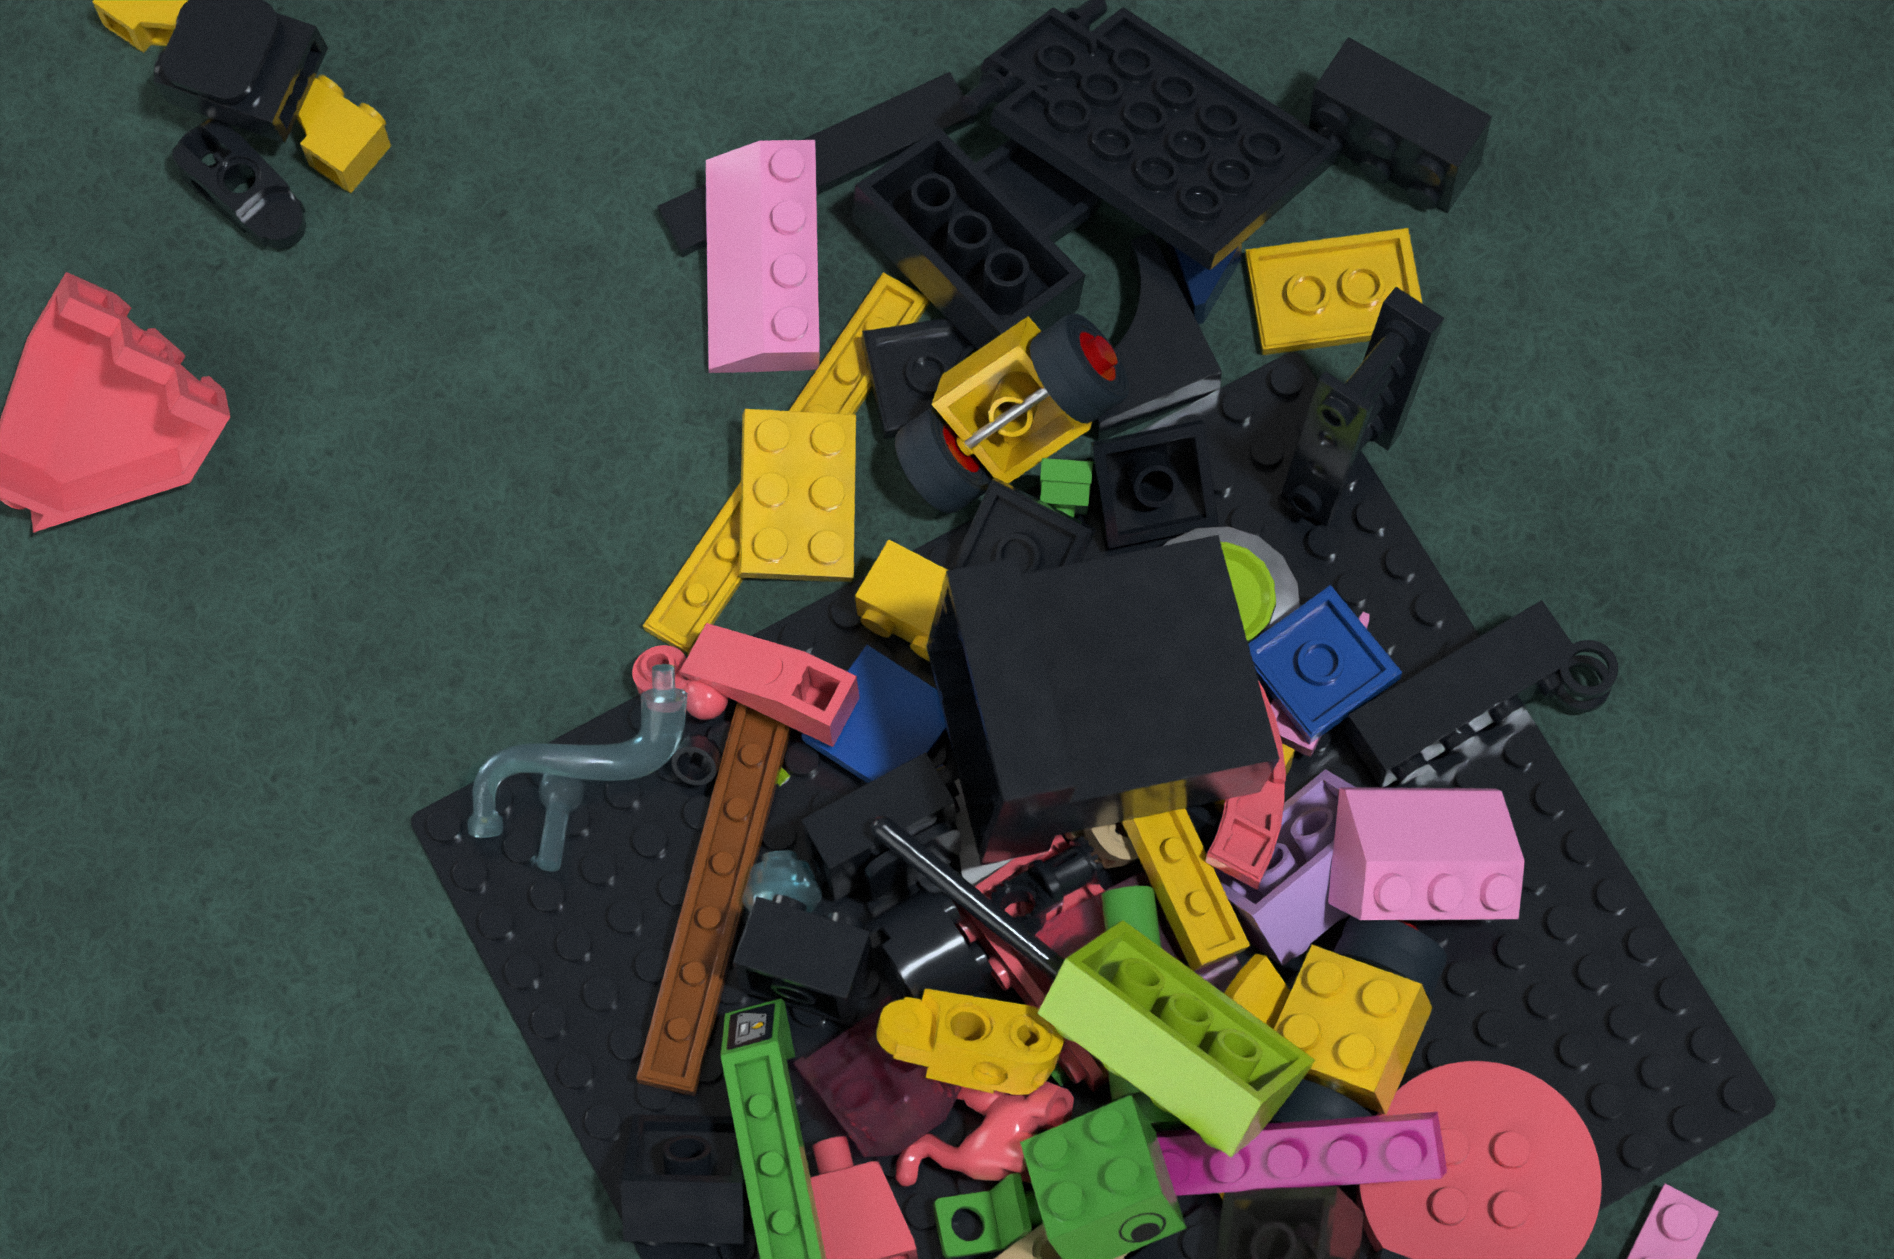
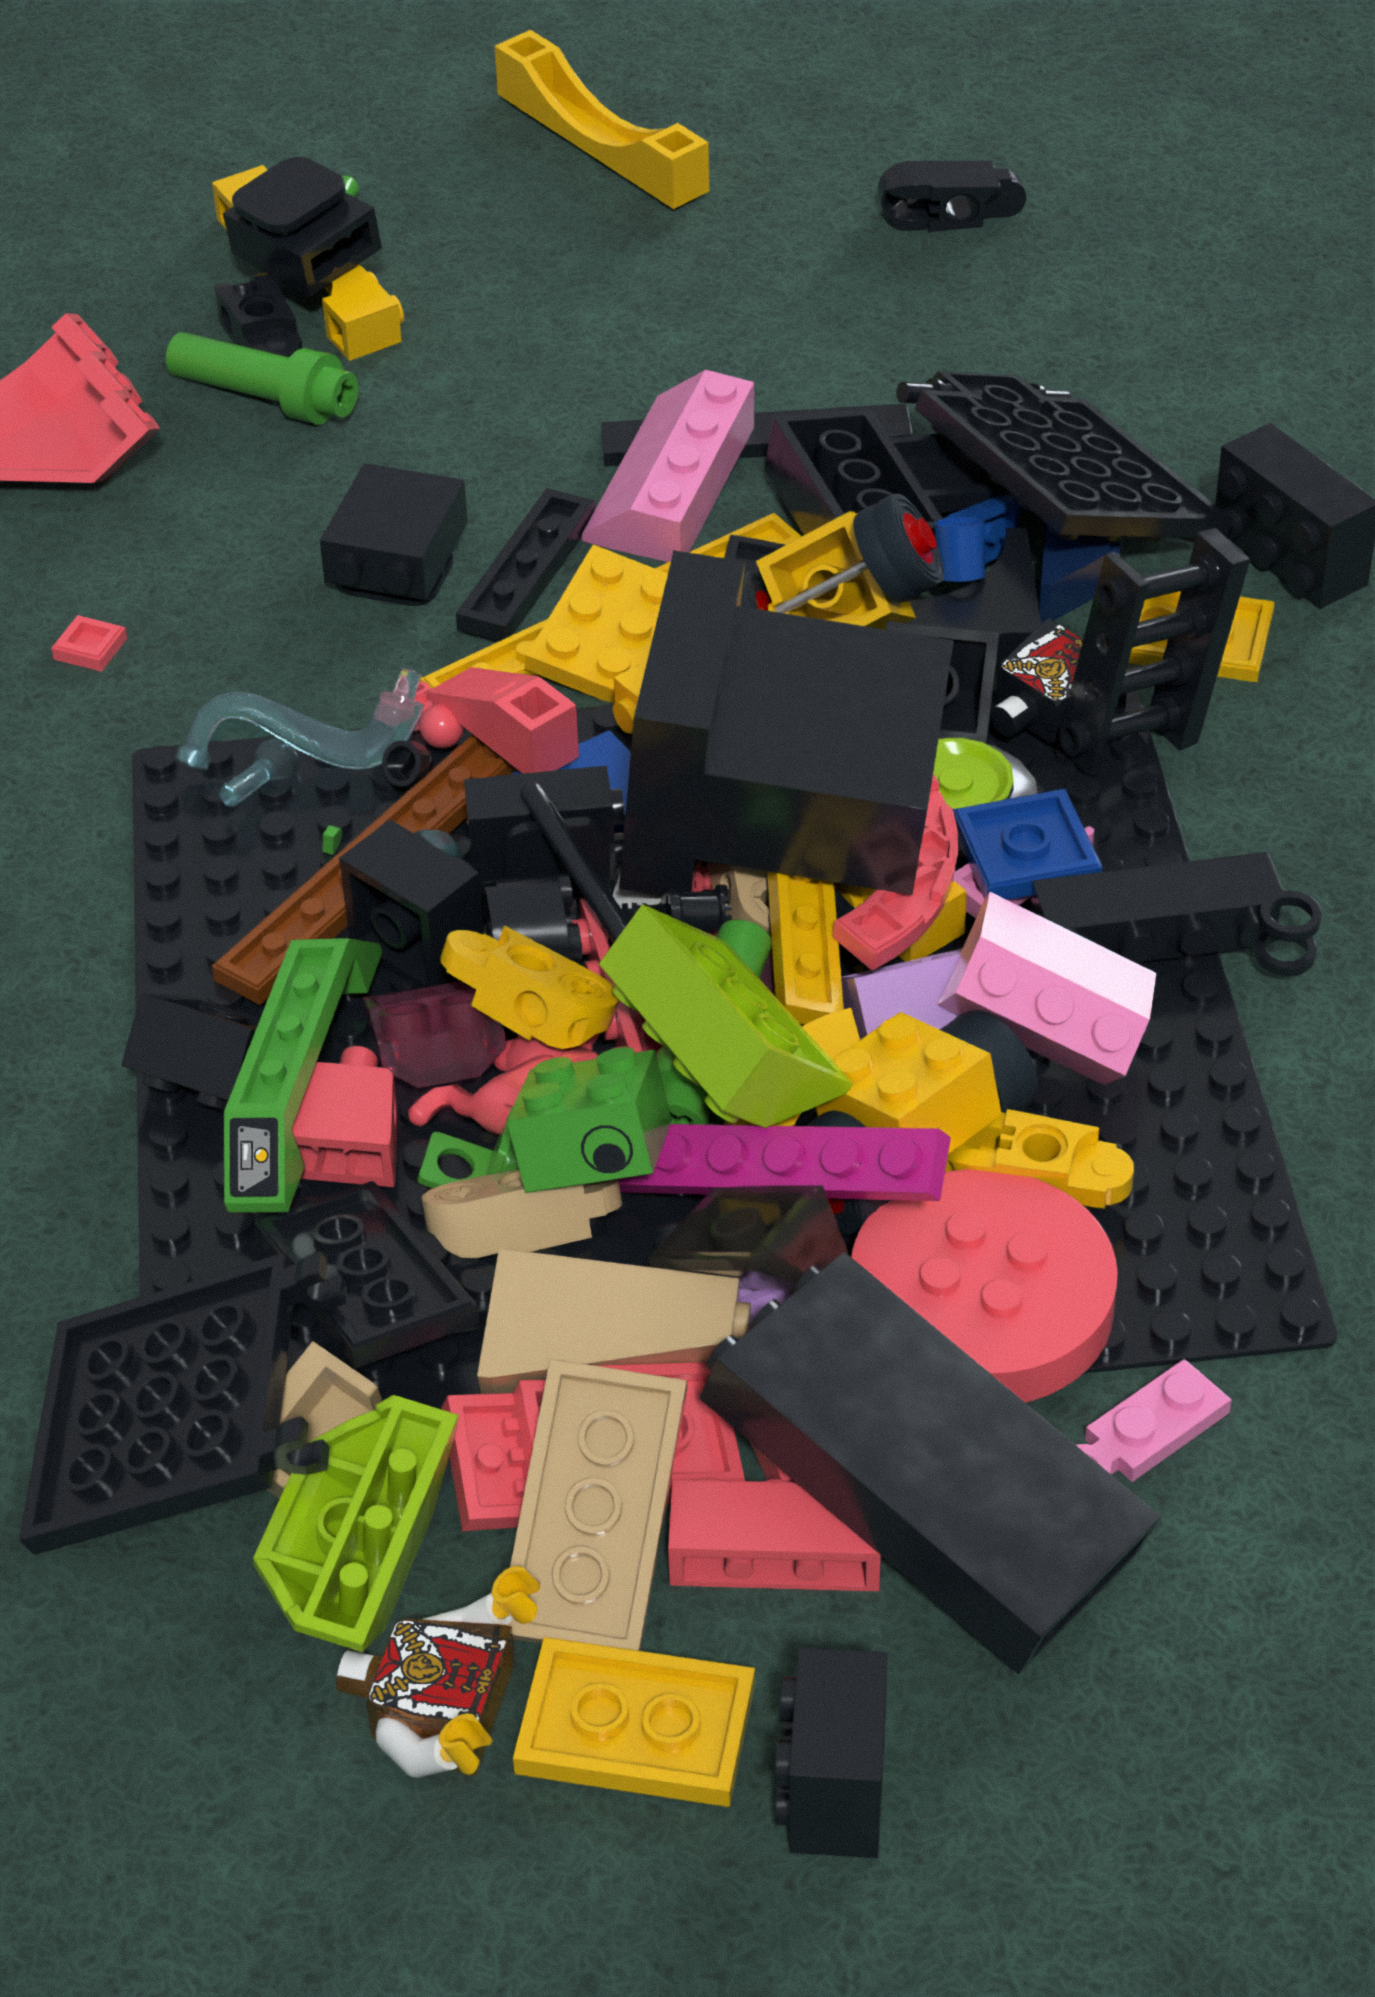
camera: 20 degrees right, 25 degrees down
none -> coral tile [51,615,127,672]
none -> bright green piece [166,332,359,425]
none -> black brick [320,463,468,606]
none -> bright green piece [322,825,342,855]
none -> black plate [456,488,595,641]
none -> blue plate [934,495,1021,582]
none -> yellow piece [945,1109,1134,1209]
none -> torso [990,618,1129,744]

